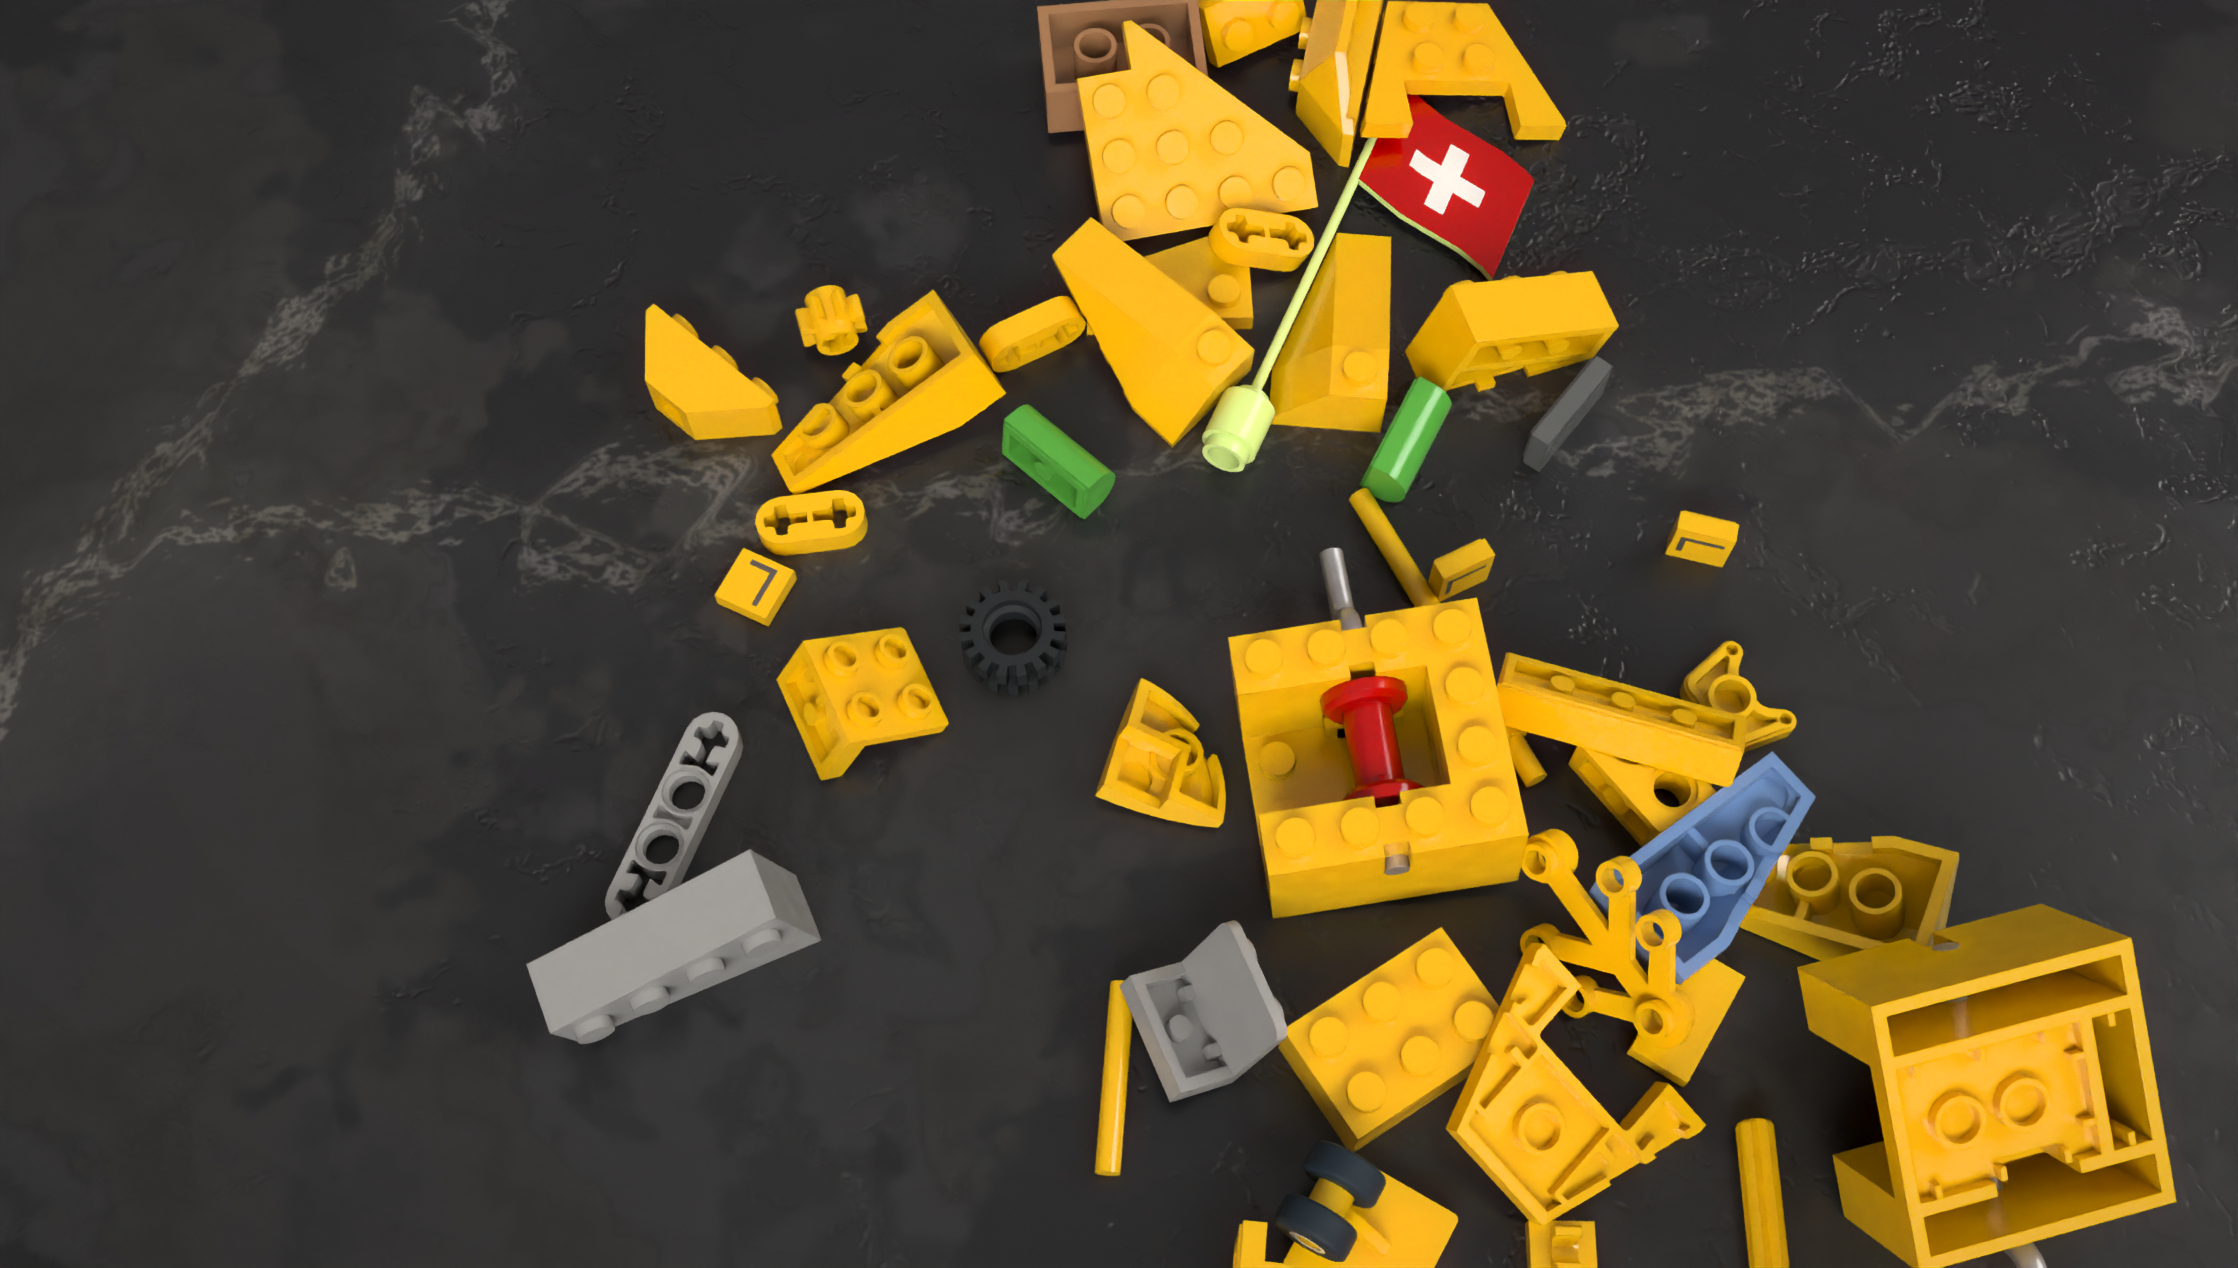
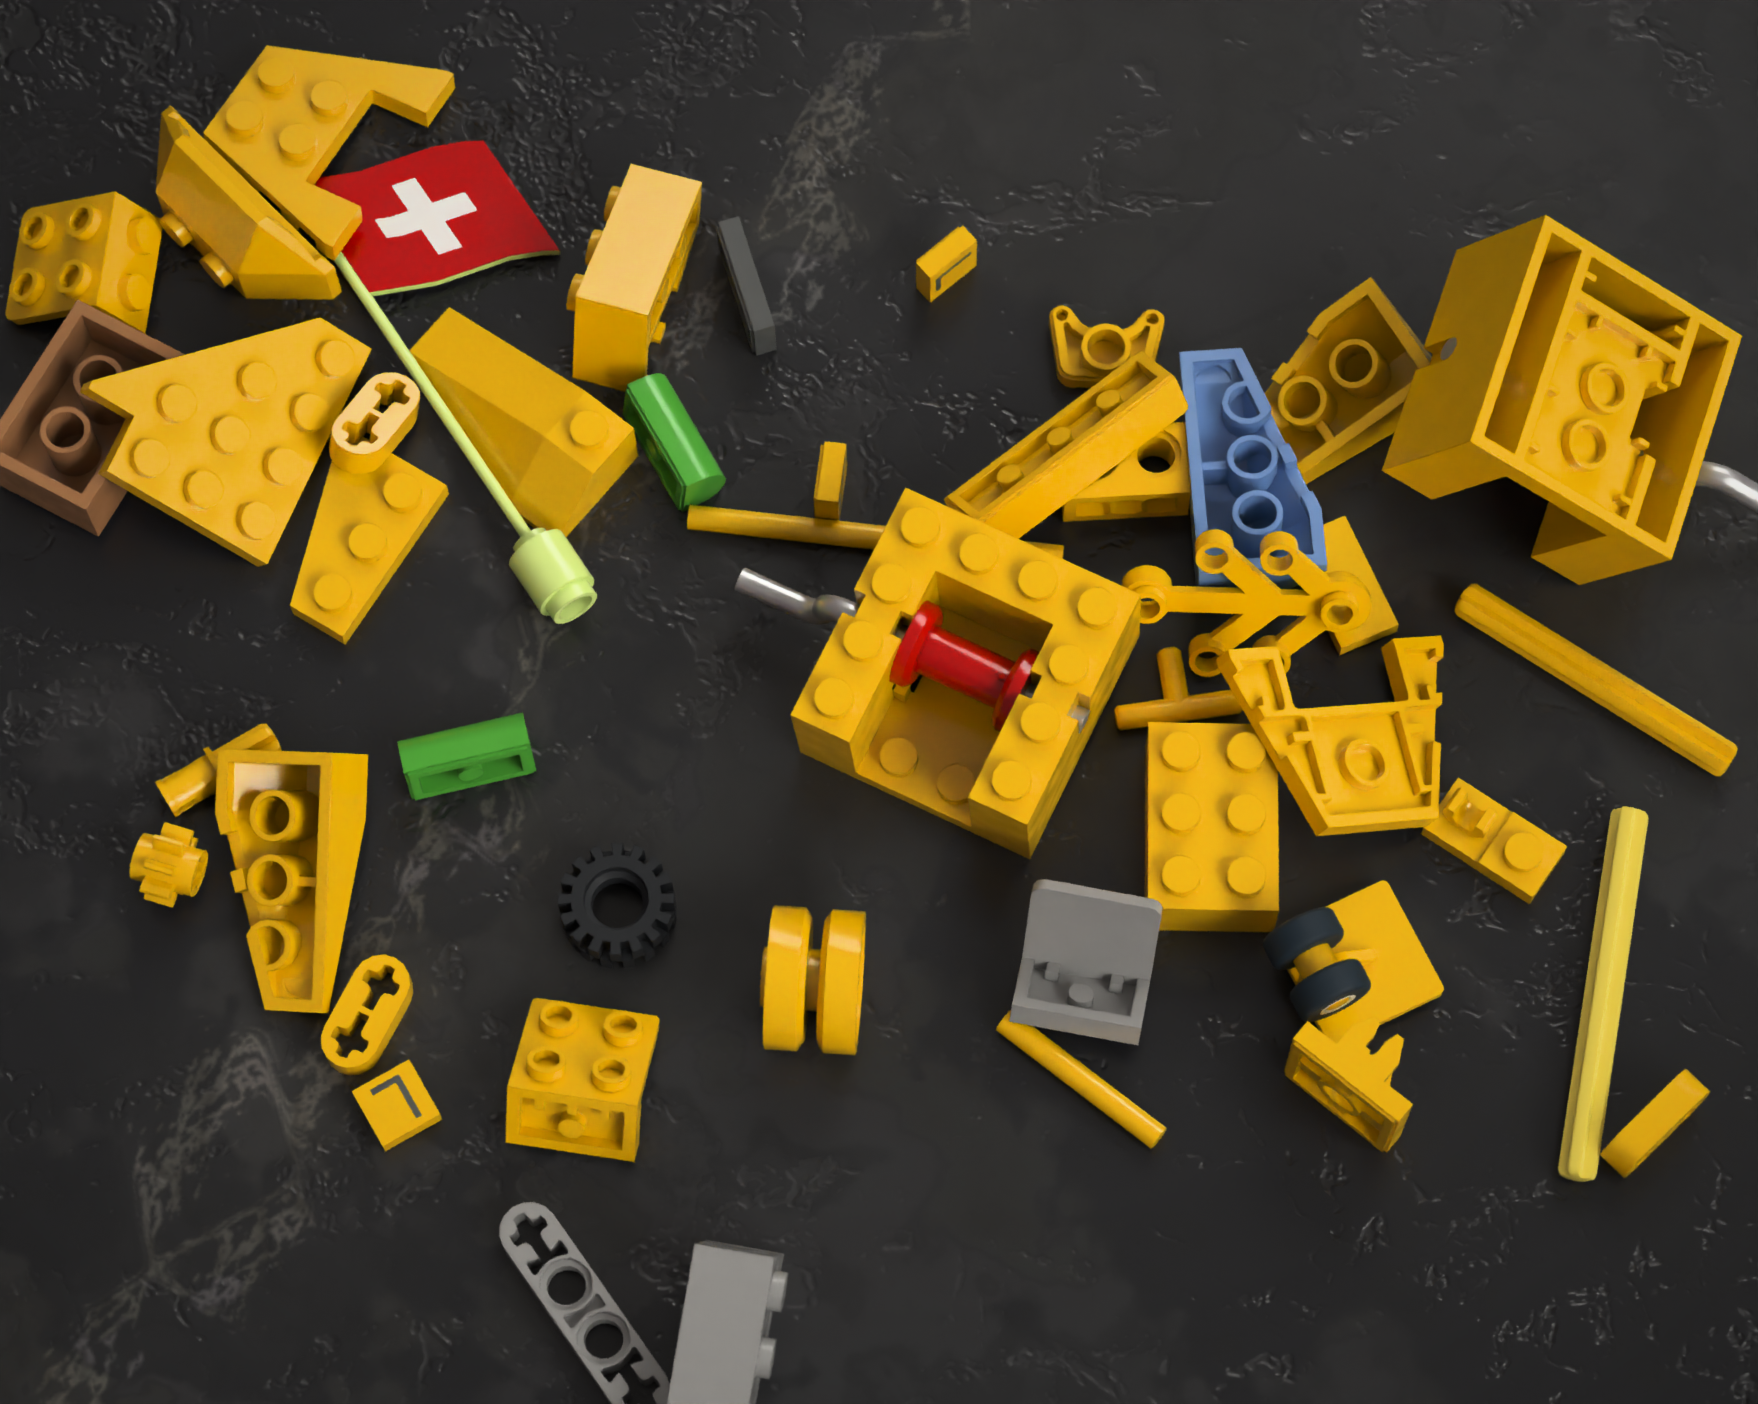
camera: 55 degrees left, 5 degrees up
yellow slope [645,304,783,440] -> none
yellow beam [979,296,1086,373] -> none
yellow wedge [1052,217,1255,448] -> none
yellow brick [1095,678,1226,828] -> none
none -> yellow axle [155,724,282,818]
none -> yellow wheel [760,905,866,1055]
none -> yellow piece [1114,647,1243,731]

